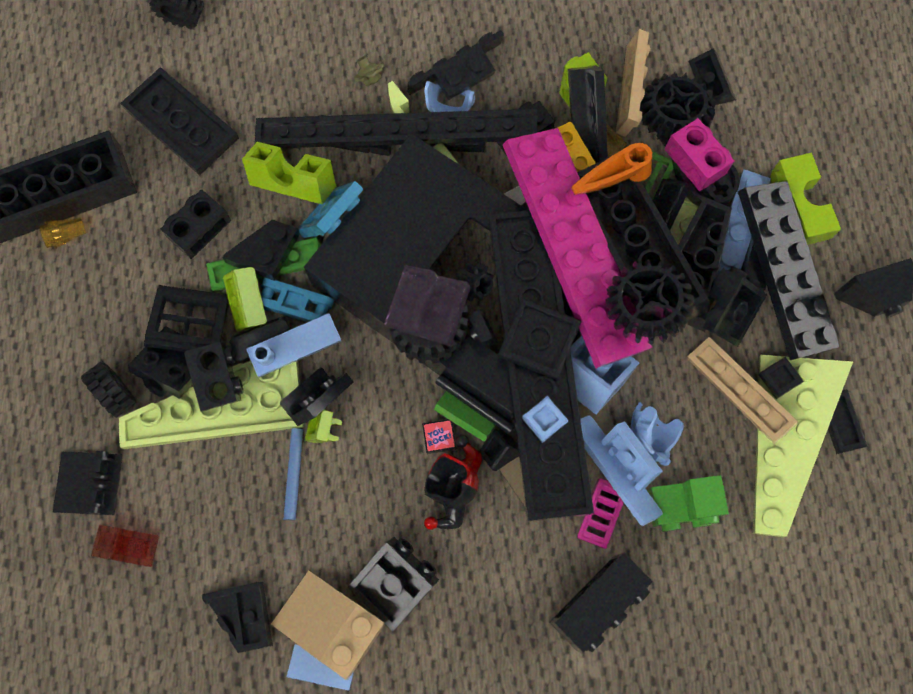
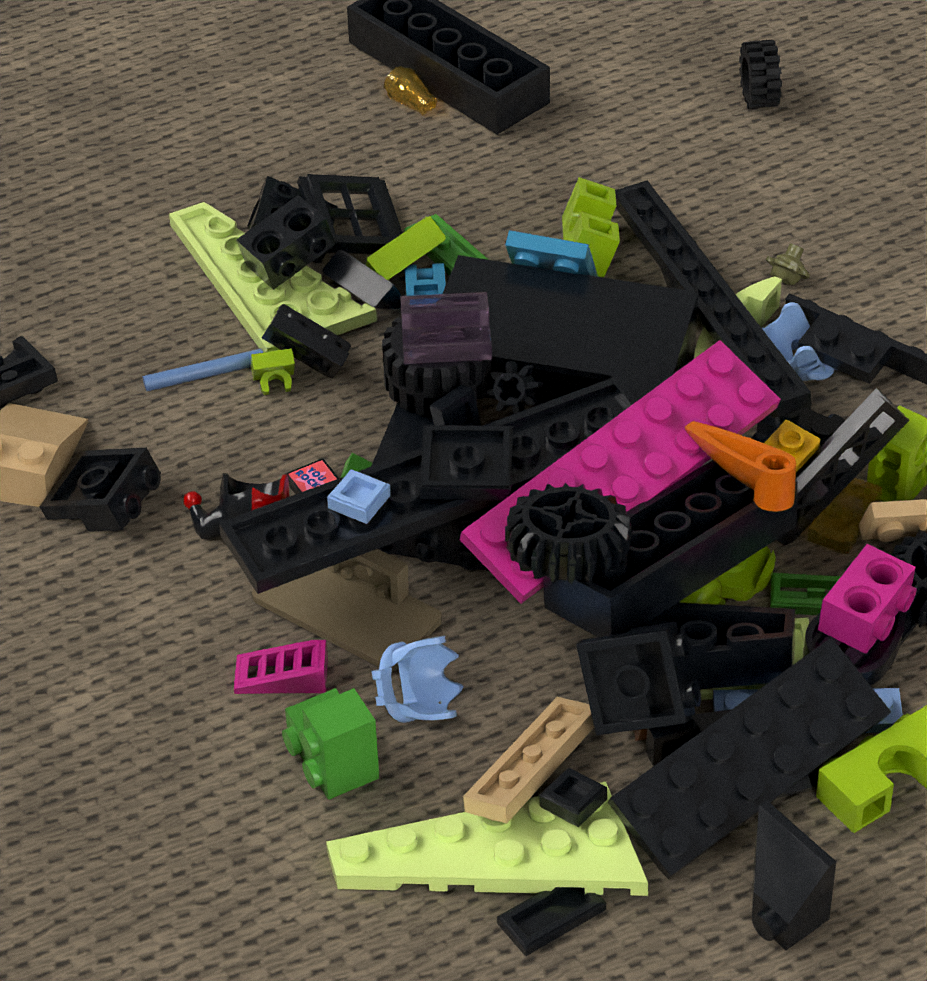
camera: 70 degrees right, 30 degrees down
black hinge [53,451,123,515] -> none
black tyre [81,361,137,418] -> none
clear red slope [91,525,159,567] -> none
black plate [120,67,239,175] -> none
black brick [160,189,232,259] -> none
black wing [222,219,300,281] -> none
light blue piece [246,313,342,377] -> none
black brick [549,552,653,653] -> none
light blue brick [570,336,639,415] -> none
light blue bracket [580,415,663,526] -> none
black plate [652,179,691,230] -> none

